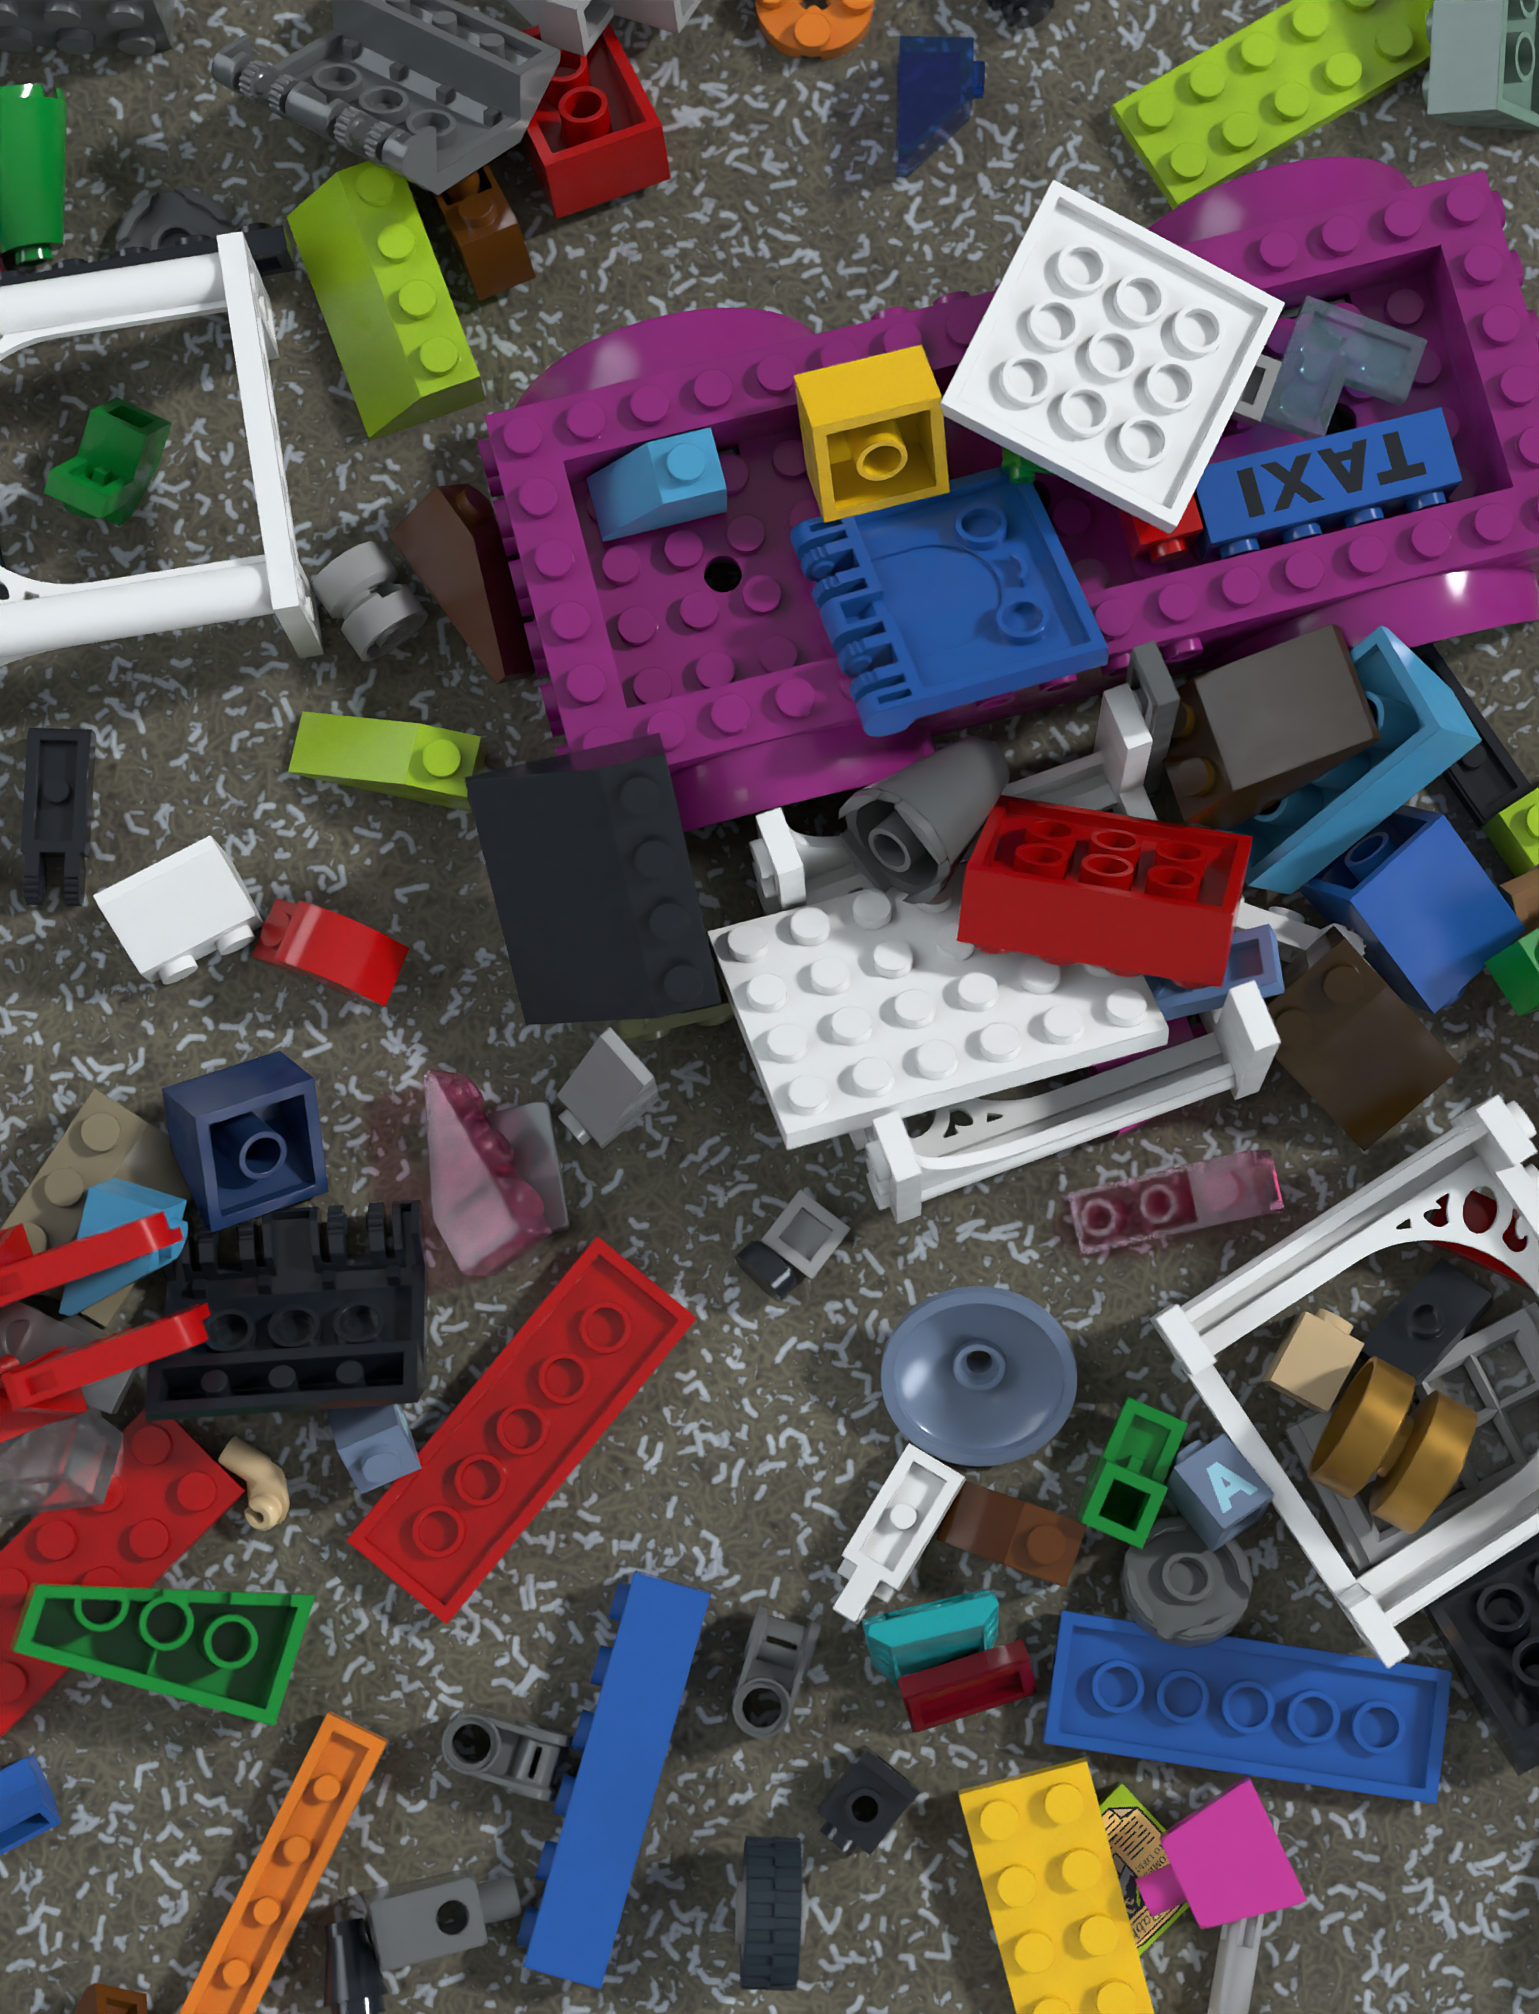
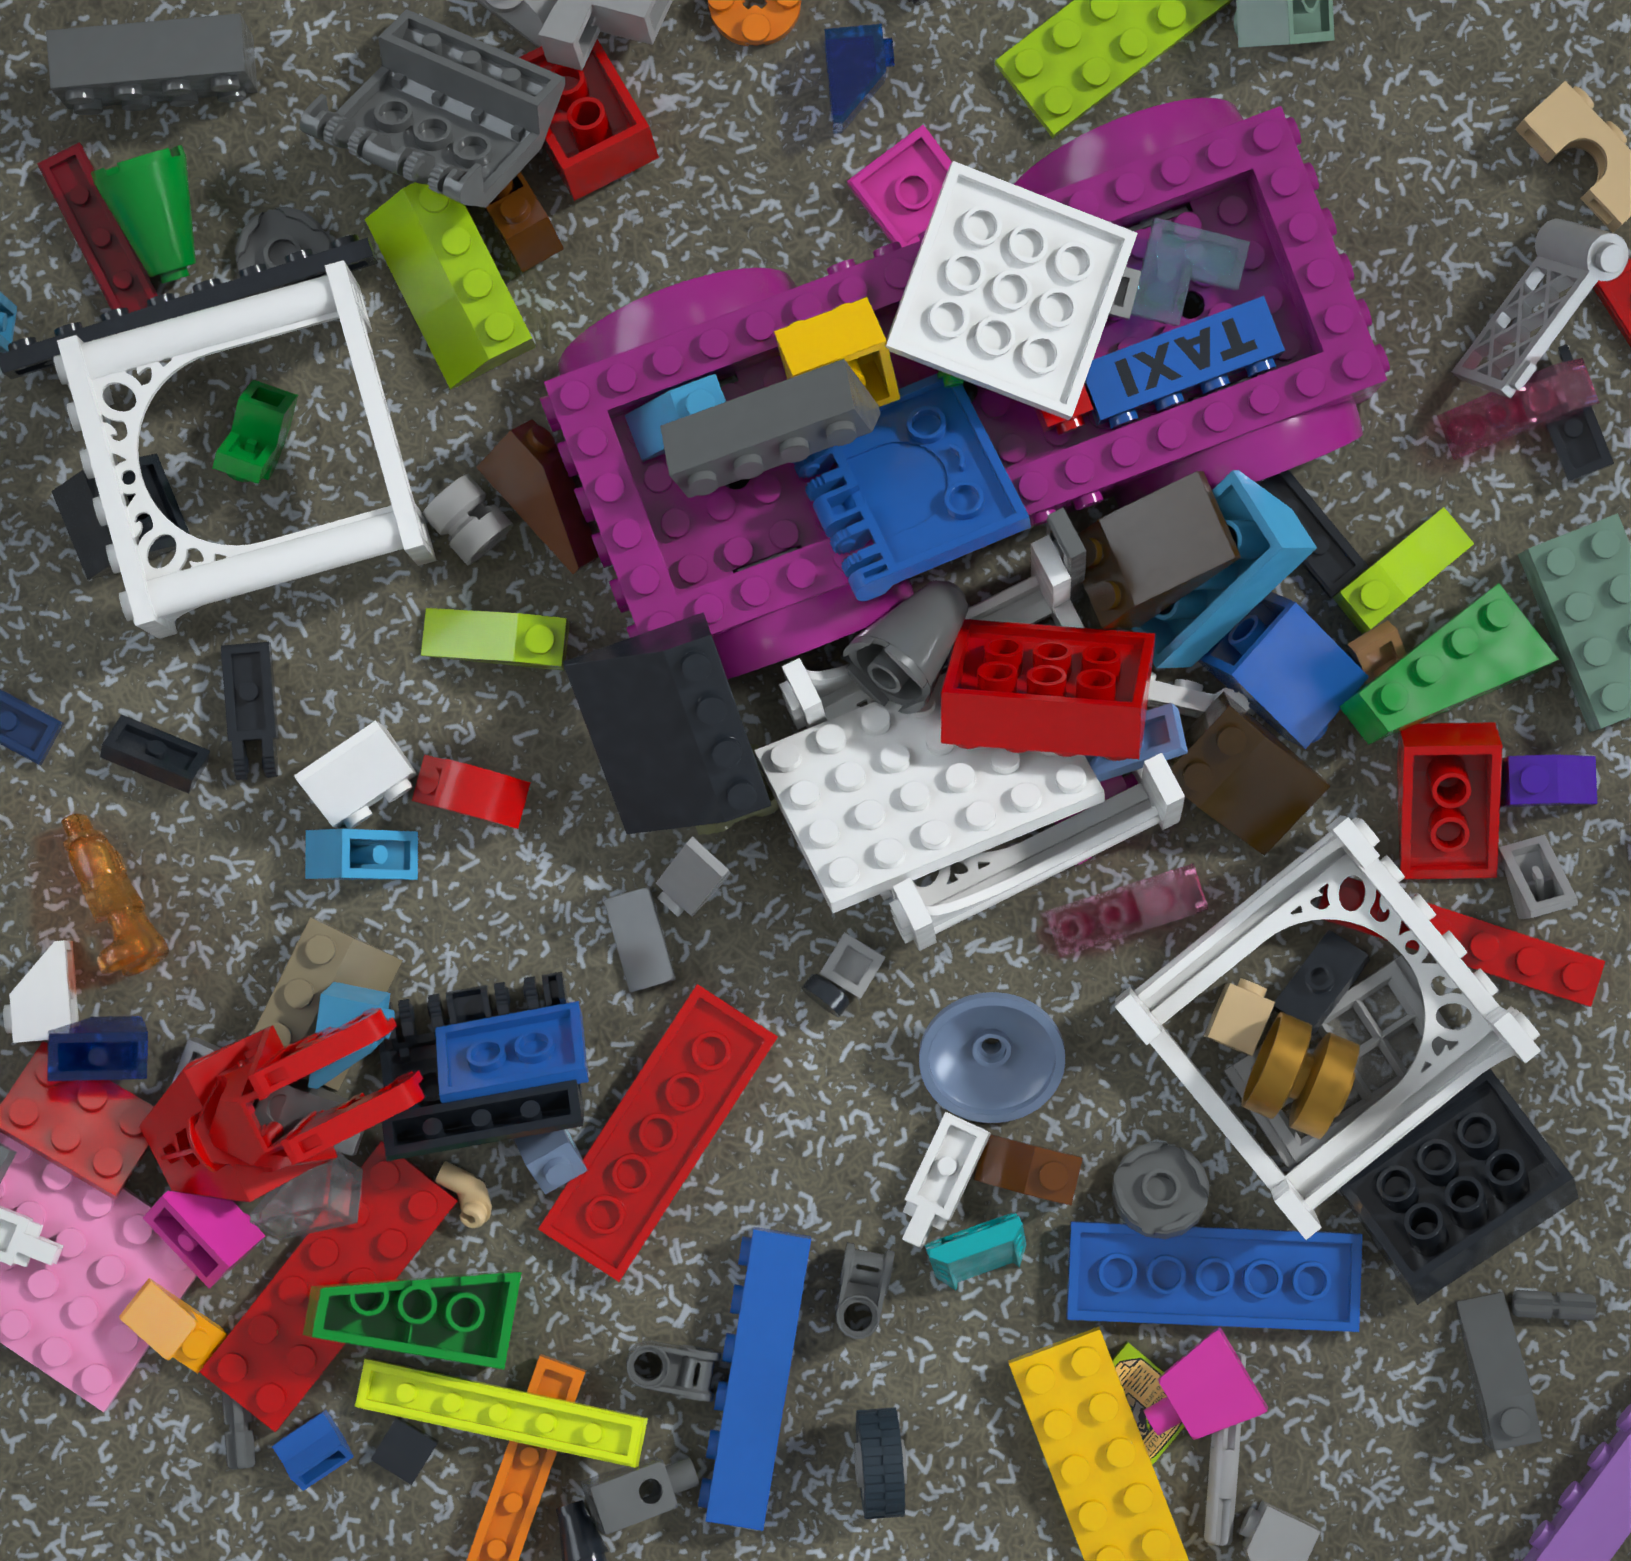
camera: 10 degrees left, 5 degrees up
dark blue slope [162,1051,329,1233] -> none
clear pink slope [423,1069,552,1276] -> none
black brick [817,1745,920,1856] -> none
dark red tile [897,1639,1037,1733] -> none
green brick [1077,1396,1189,1549] -> none
sand blue brick [1166,1433,1275,1553] -> none
none -> dark azure slope [305,829,418,880]
none -> neon yellow tile [355,1358,648,1468]
none -> black tile [371,1416,439,1485]
none -> blue plate [435,1001,589,1103]
none -> dark grey slope [660,359,880,498]
none -> dark pink tile [847,125,952,247]

